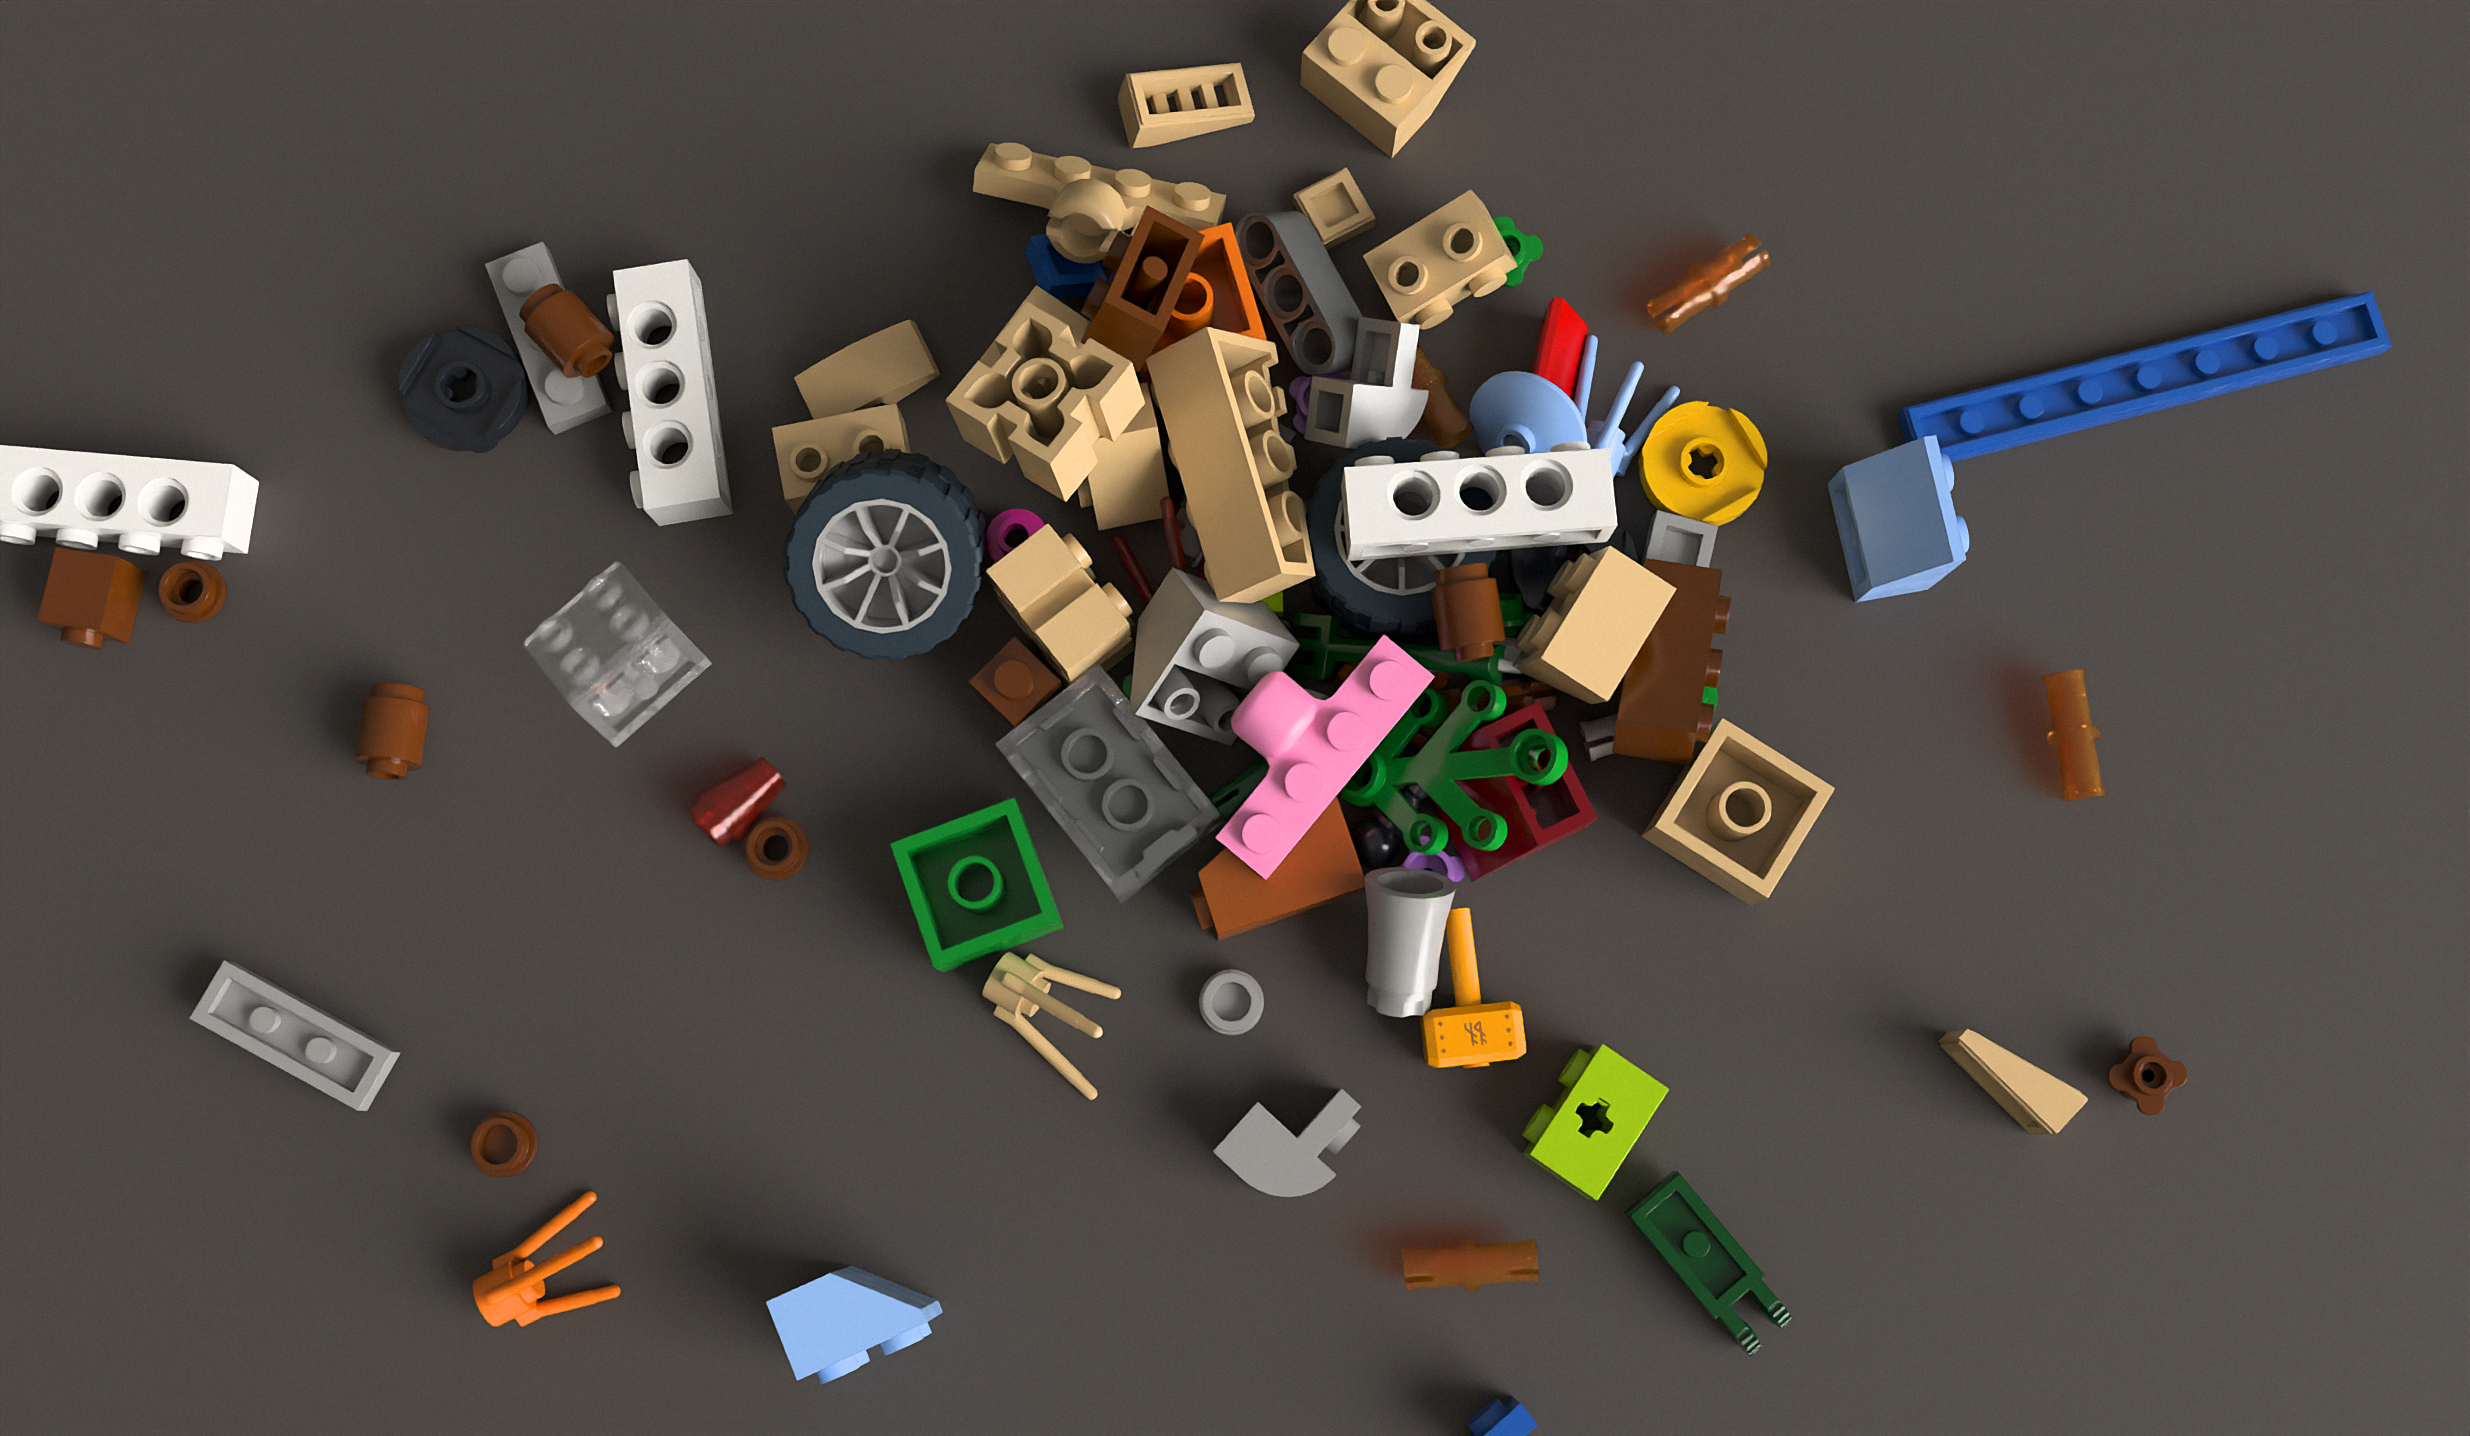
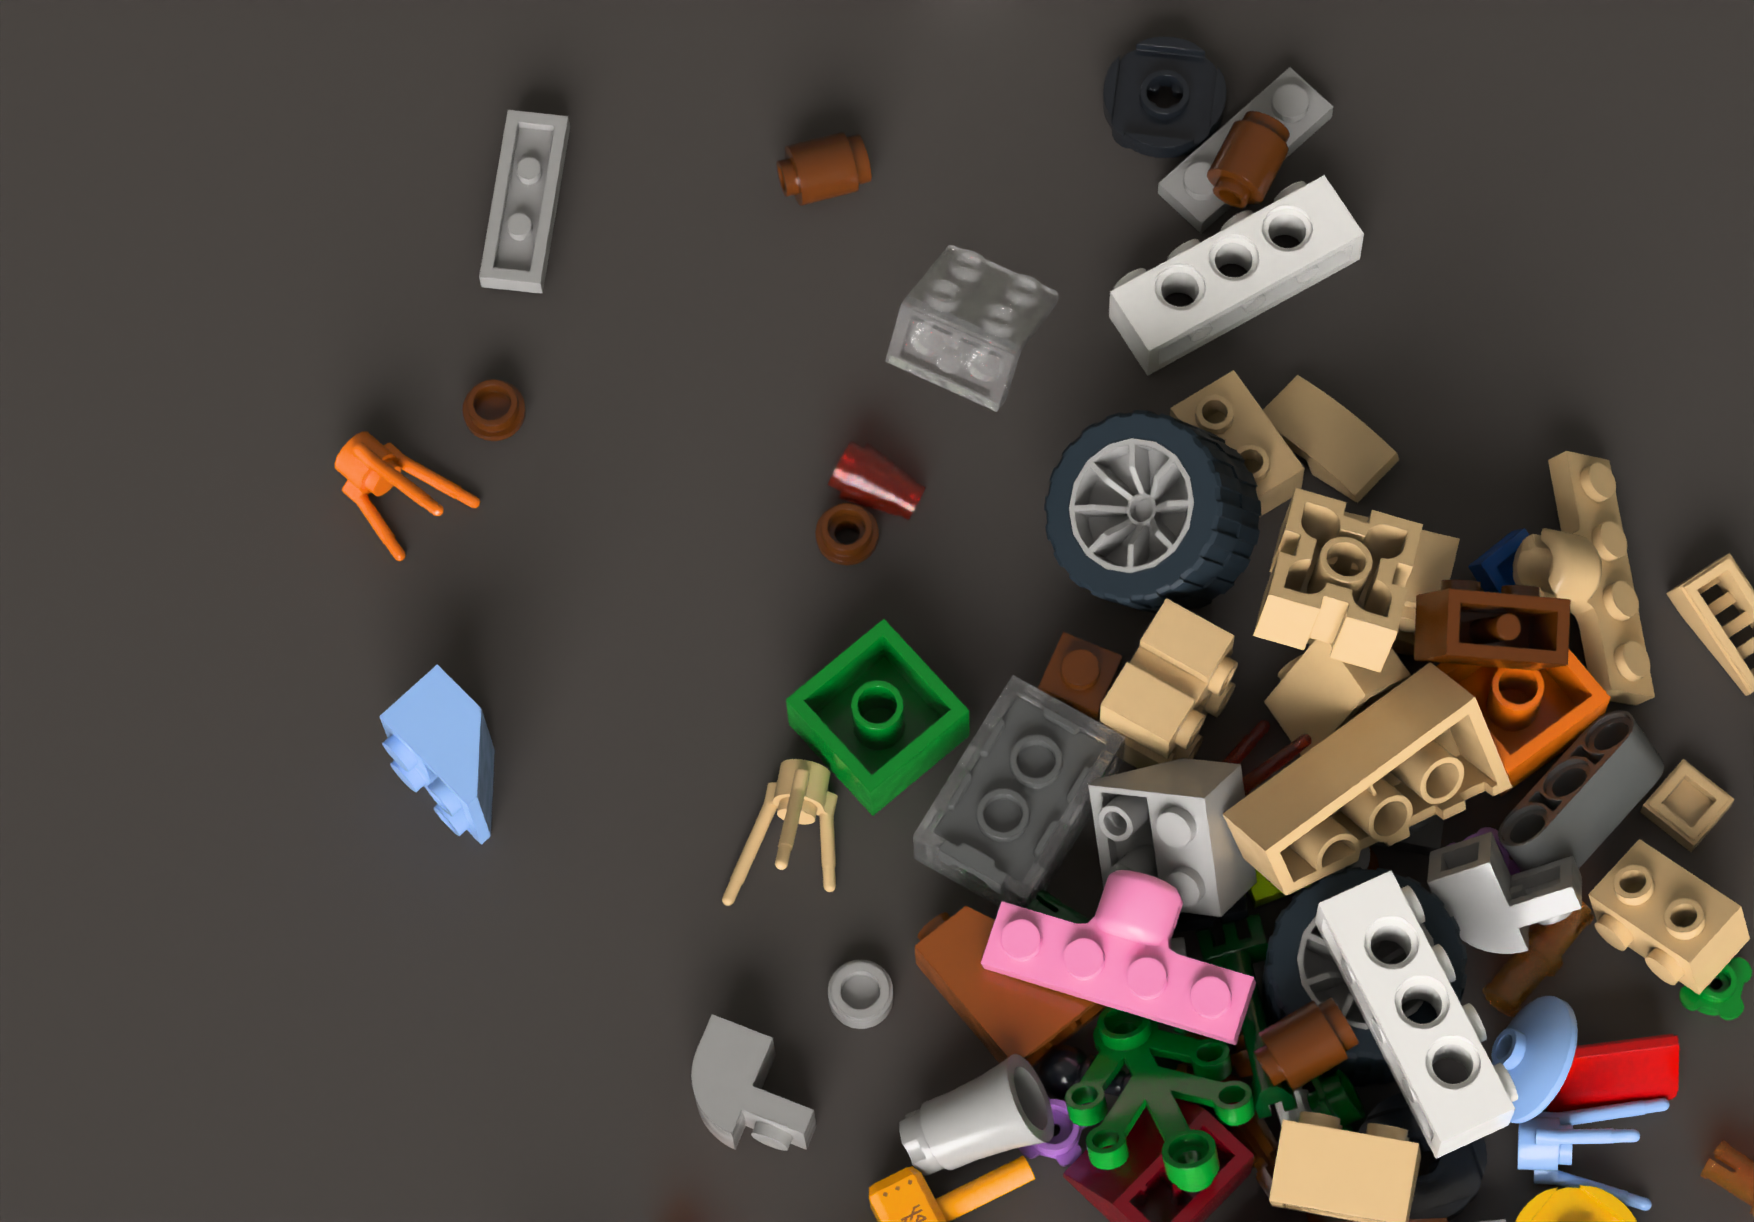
camera: 75 degrees right, 10 degrees down
dark pink plate [986,509,1045,563] -> none

